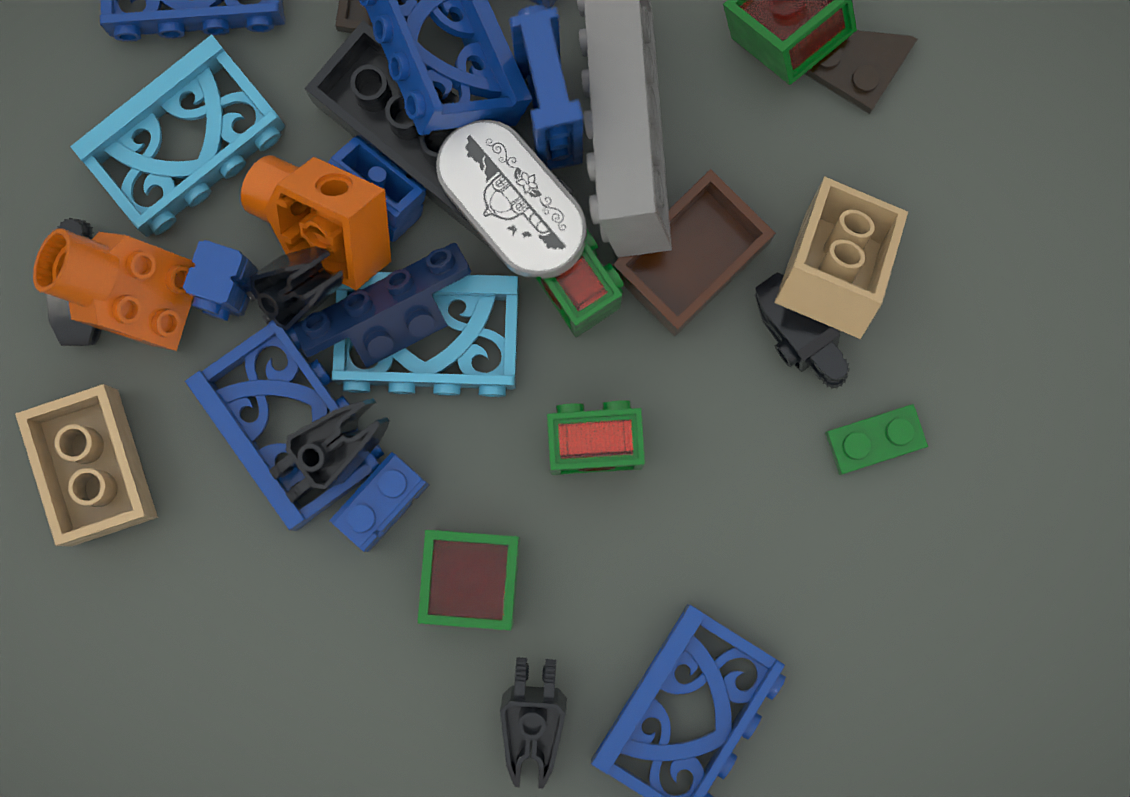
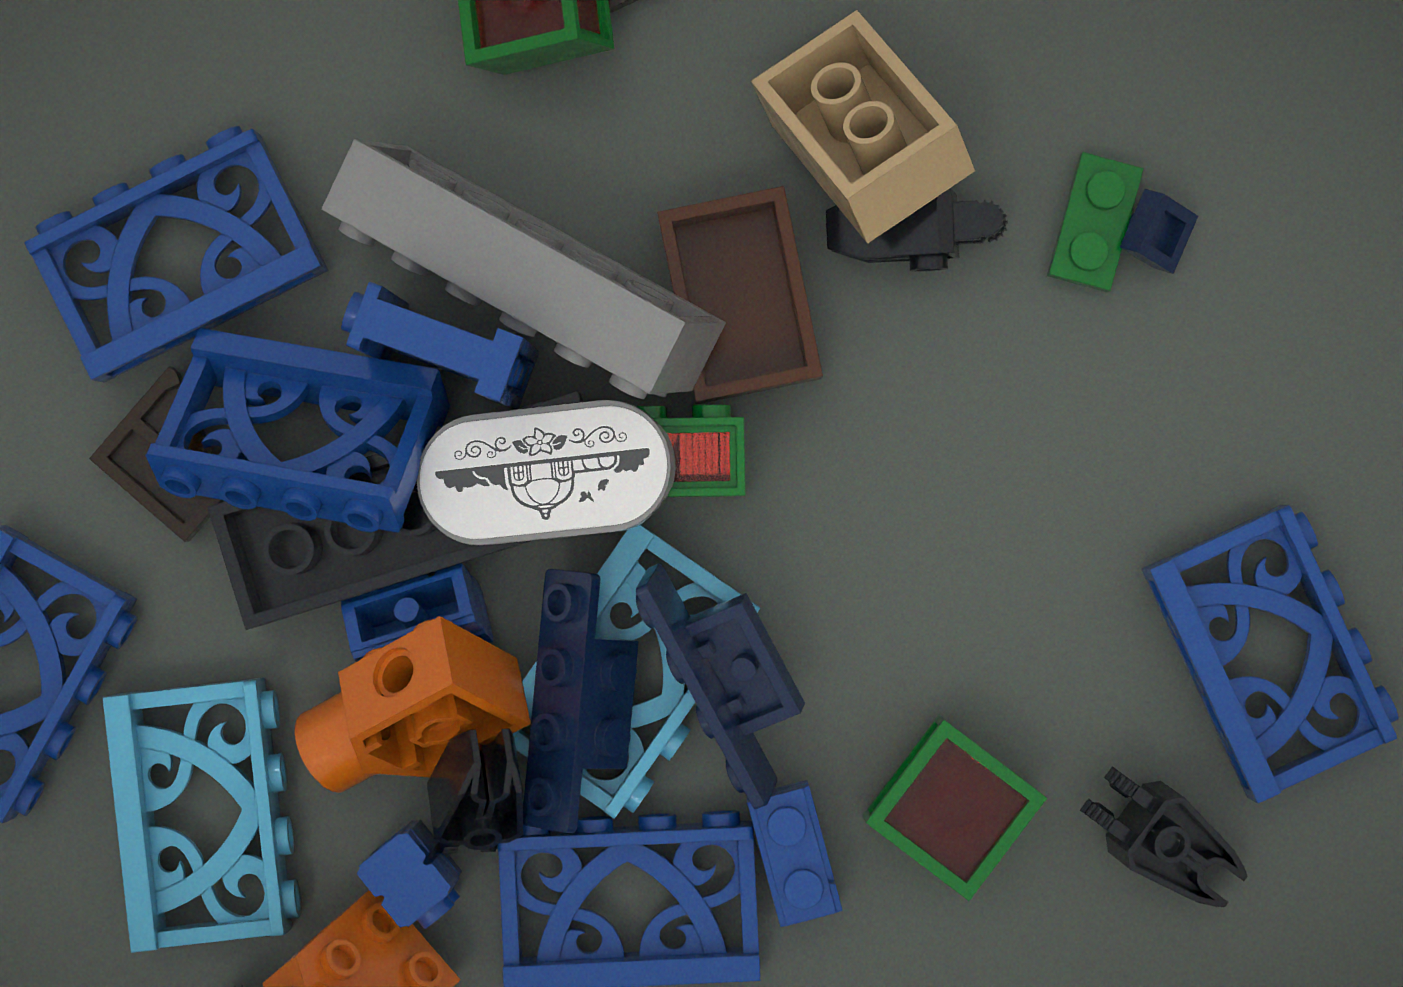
camera: 65 degrees left, 5 degrees up
black hinge [269,398,390,503] -> none
piece [547,400,645,475] -> none
none -> dark blue bracket [636,563,805,809]
none -> dark blue plate [1120,189,1198,274]

